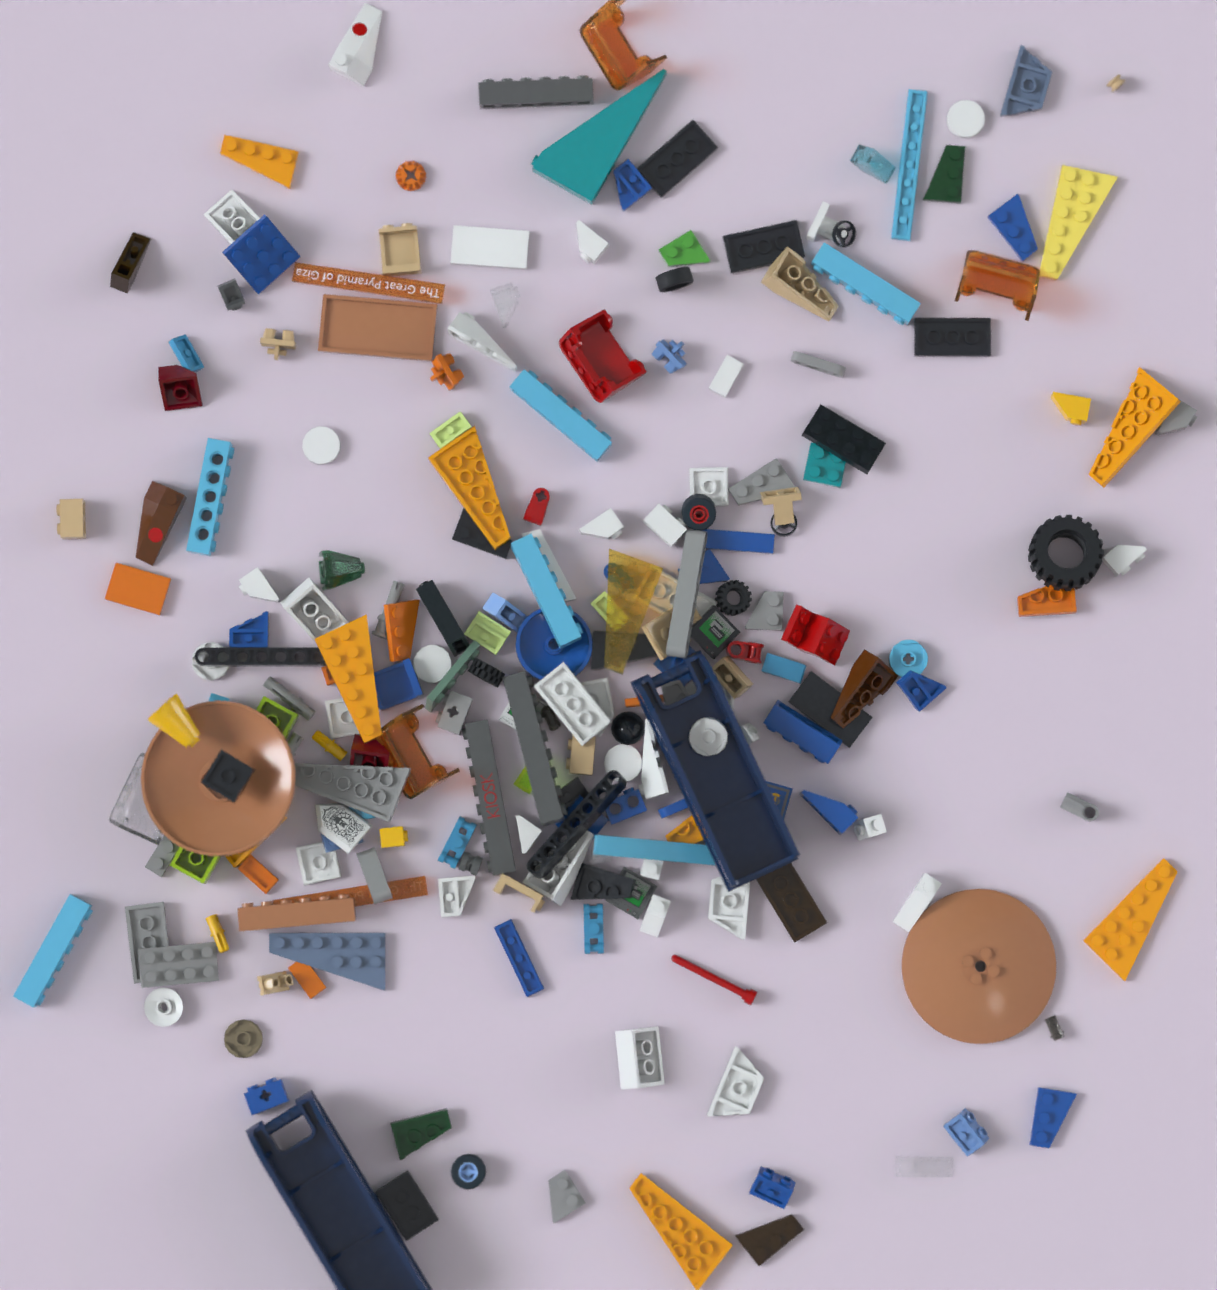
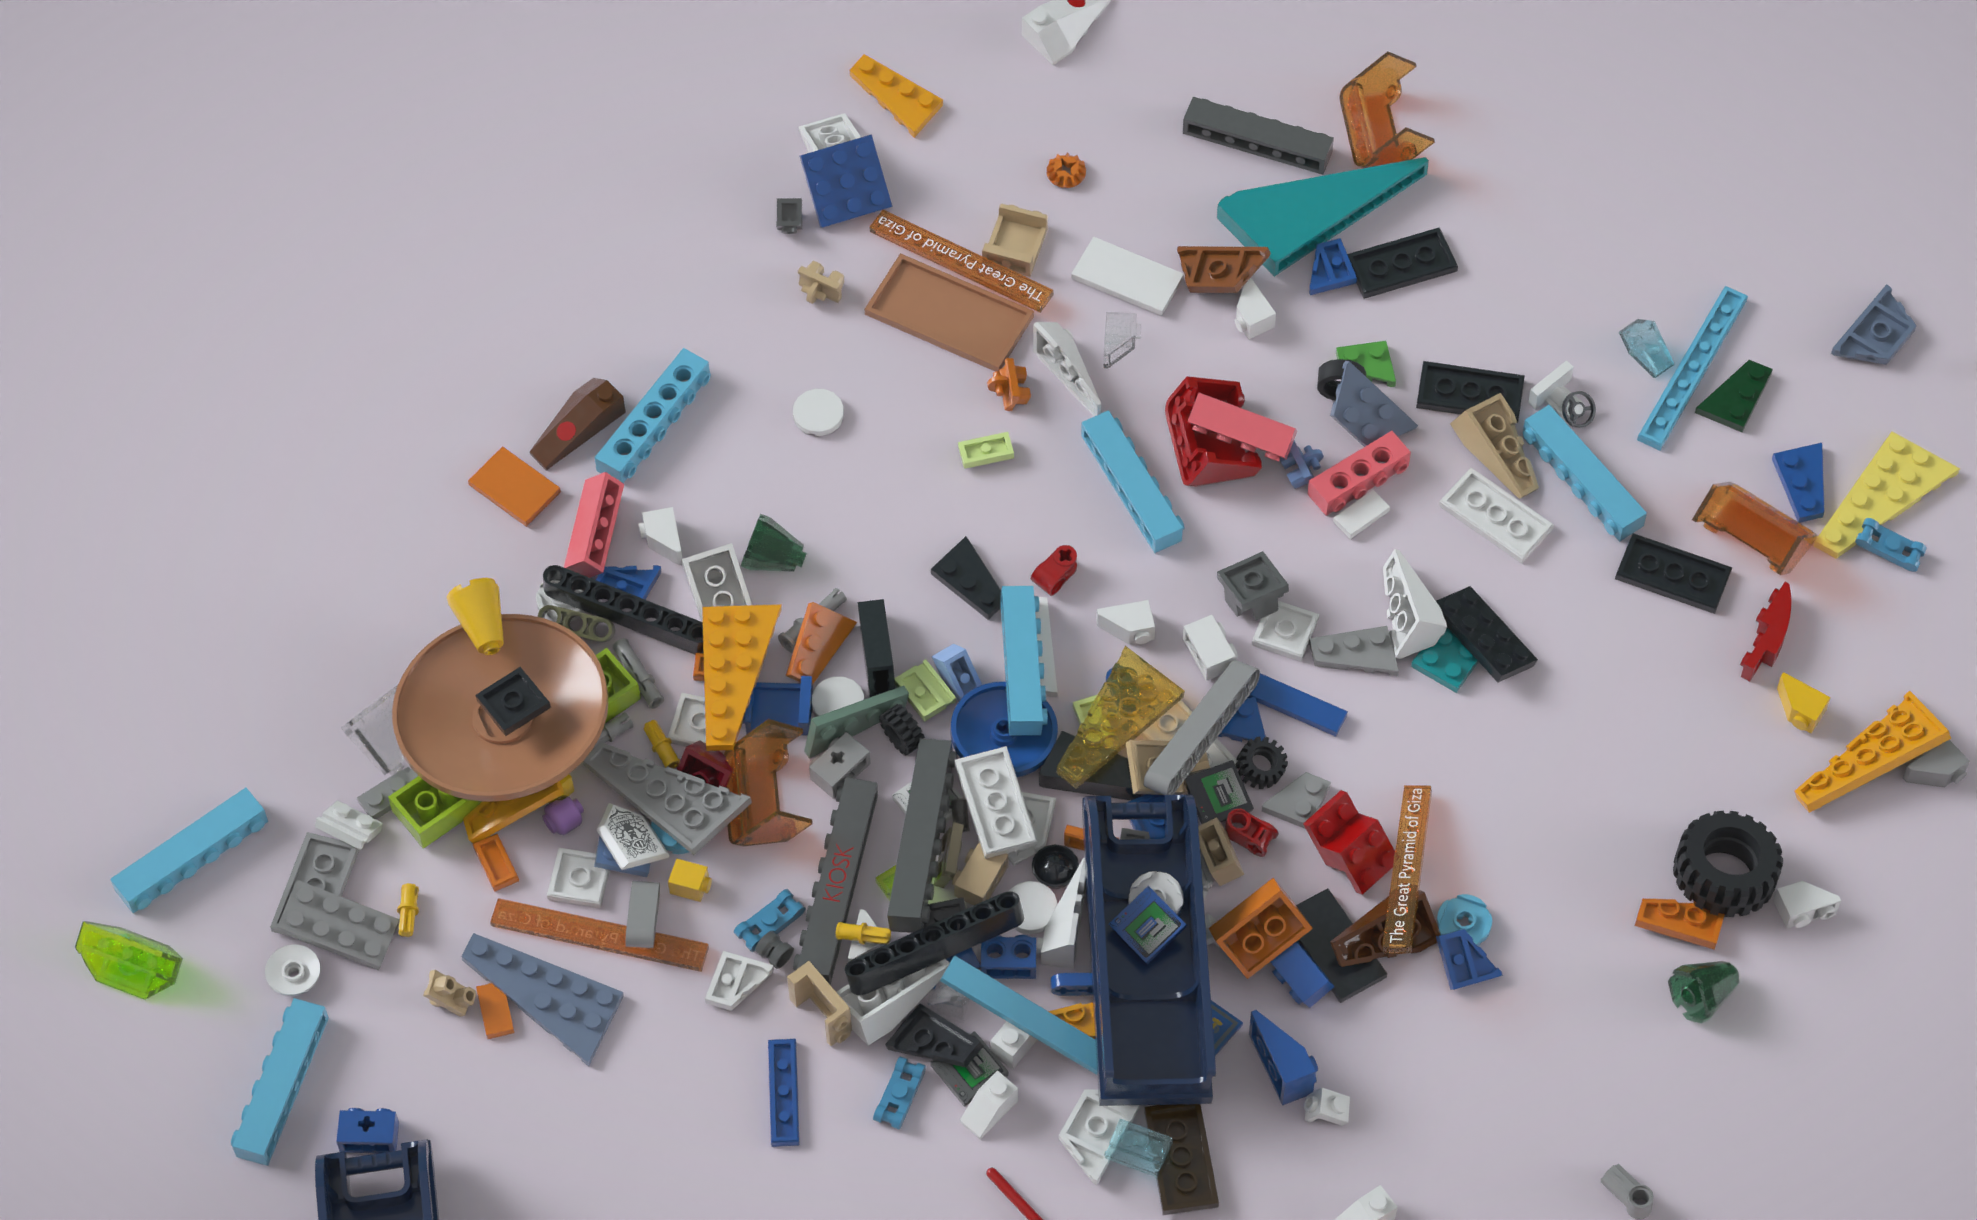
camera: 25 degrees right, 25 degrees down
tan brick [56,498,86,540] -> none
dark brown slope [110,232,151,294] -> none
dark red slope [158,365,203,411] -> none
dark azure plate [168,334,204,372] -> none
dark tan tile [224,1019,263,1058] -> none
nougat brick [237,894,356,931] -> none
light orange wing [428,426,511,550] -> none
black wheel [681,494,716,531] -> none
tan piece [760,487,802,537] -> none
dark azure slope [762,653,806,684] -> none
light grey beam [790,351,846,378] -> none
white tile [947,100,985,138] -> none
none -> clear neon green wedge [75,921,183,1000]
none -> medium azure brick [231,998,329,1166]
none -> white plate [315,800,383,850]
none -> olive beam [538,605,615,642]
none -> medium lavender head [542,795,584,835]
none -> coral brick [564,472,624,578]
none -> yellow axle [836,922,891,945]
none -> dark tan plate [934,822,964,888]
none -> clear light blue plate [1104,1119,1173,1177]
none -> tile [1109,886,1187,965]
none -> dark orange wing [1177,246,1271,293]
none -> coral brick [1188,393,1297,462]
none -> orange slope [1208,878,1313,979]
none -> dark grey panel [1217,551,1289,620]
none -> coral brick [1307,431,1411,516]
none -> sand blue wing [1330,361,1418,447]
none -> clear orange tile [1382,785,1432,953]
none -> white wedge [1383,549,1447,659]
none -> white tile [1439,468,1554,564]
none -> clear green cone [1668,961,1740,1024]
none -> red slope [1740,582,1791,682]
none -> dark azure plate [1855,518,1927,572]

